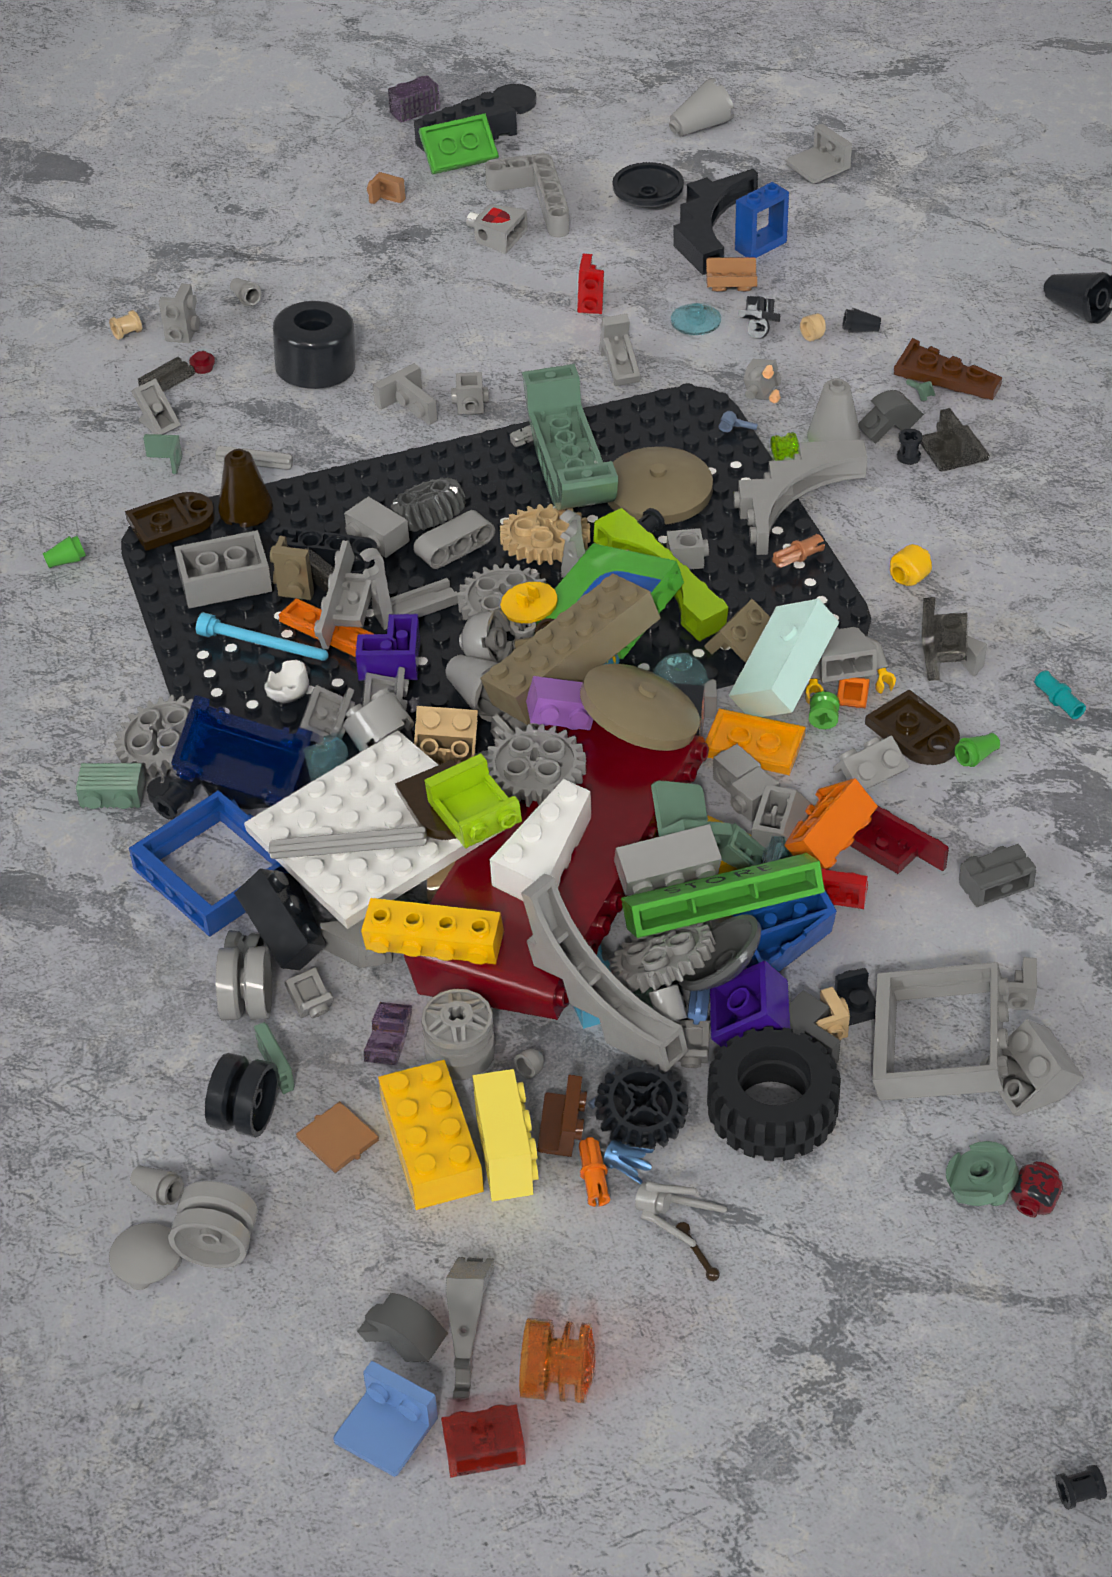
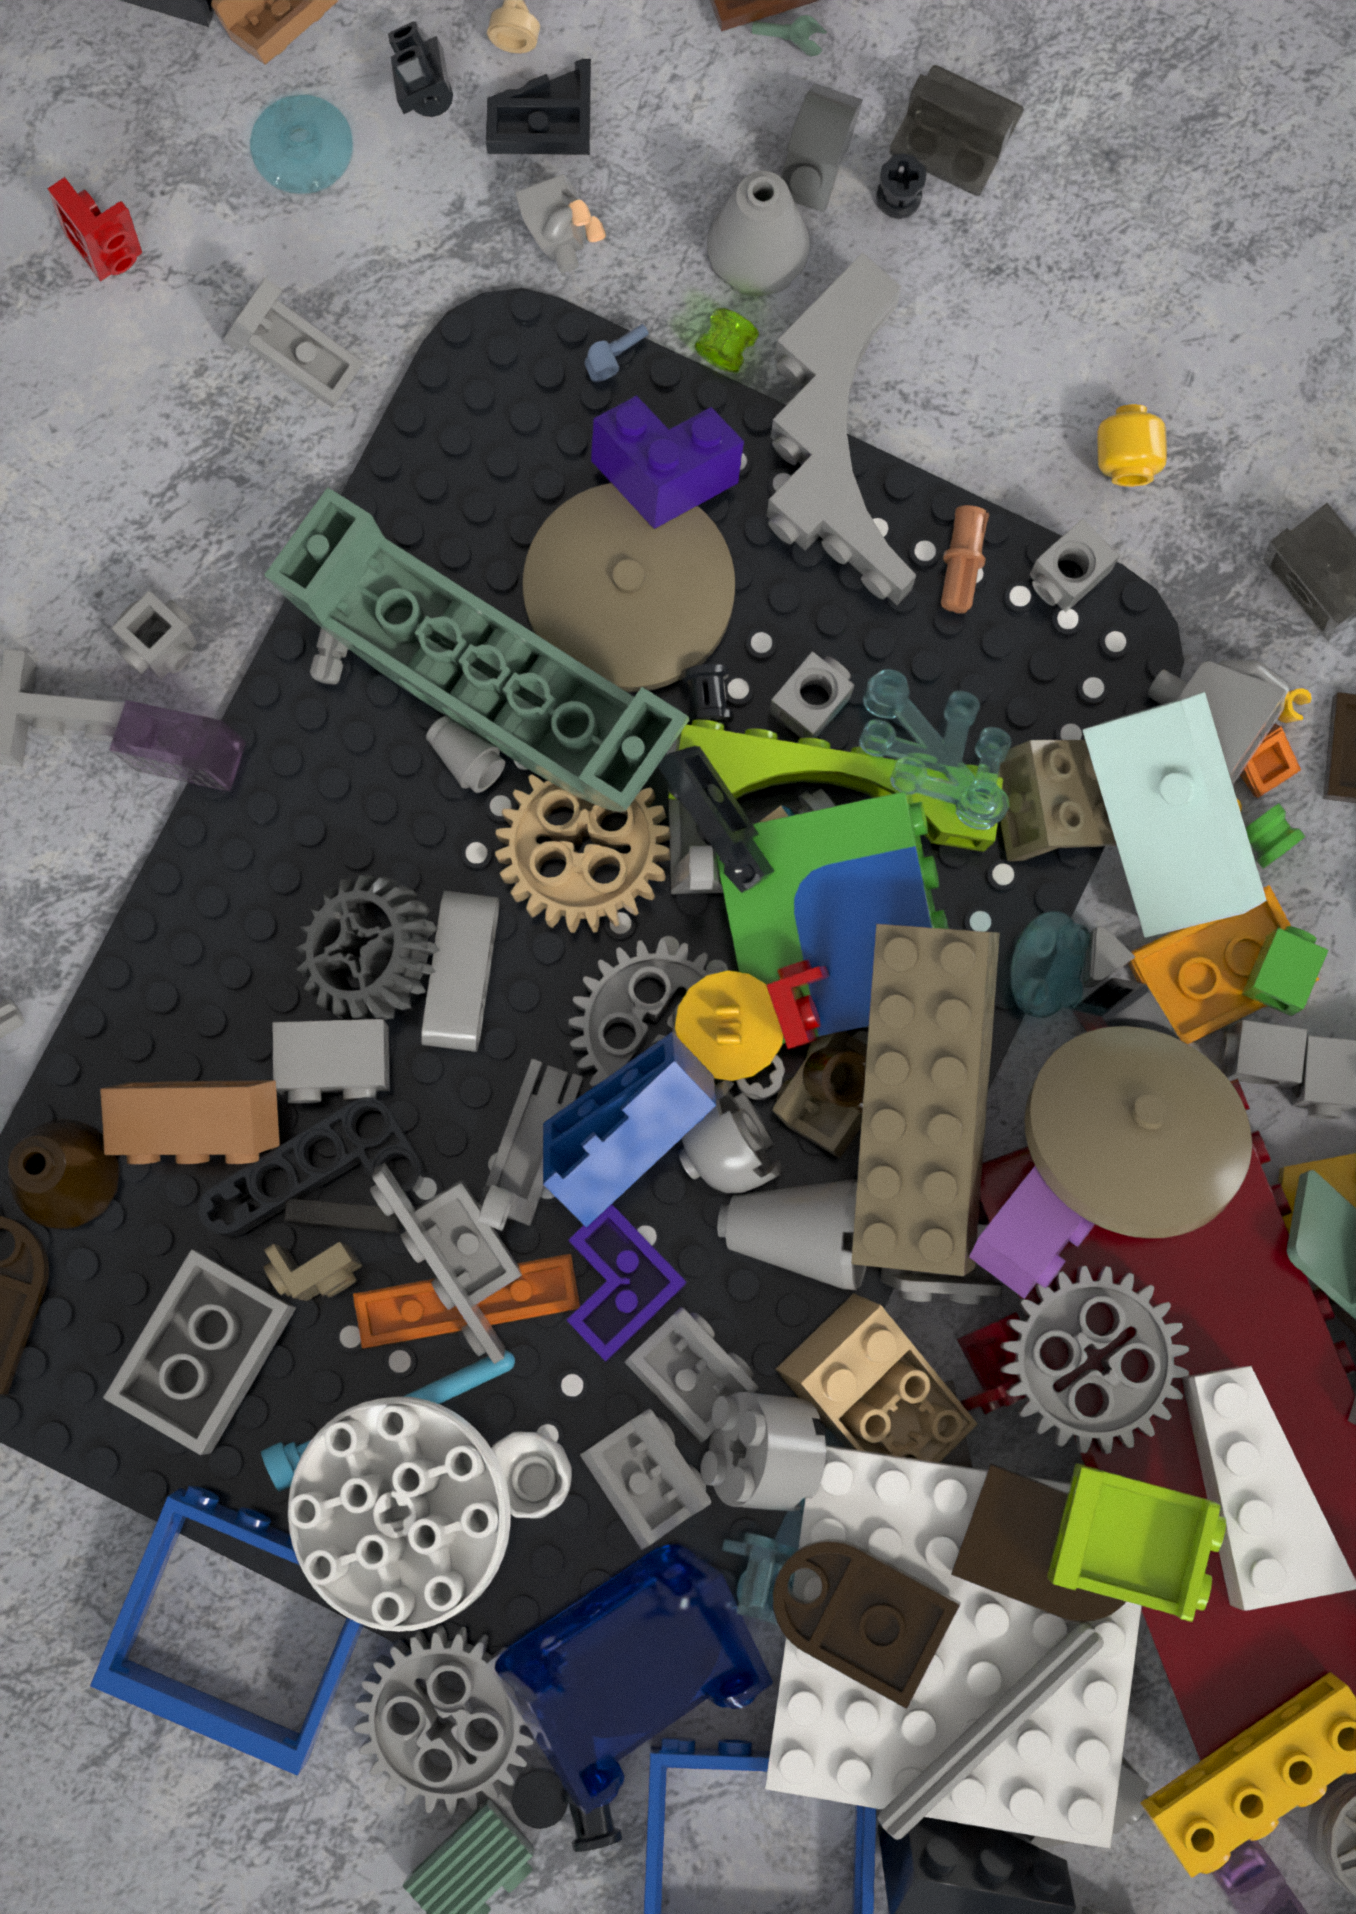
camera: 50 degrees left, 35 degrees up
none -> blue window [90,1486,364,1776]
none -> medium nougat brick [100,1080,280,1164]
none -> clear purple brick [109,700,246,792]
none -> white bracket [288,1396,511,1632]
none -> light grey cone [426,716,505,793]
none -> black wing [486,59,591,155]
none -> wedge [543,1032,717,1228]
none -> dark purple brick [591,396,744,529]
none -> black hinge [658,745,774,893]
none -> red bracket [766,959,830,1049]
none -> dark brown tile [773,1539,961,1709]
none -> clear light blue plant [859,669,1012,830]
none -> light grey brick [1030,518,1120,613]
none -> bright green brick [1242,926,1329,1016]

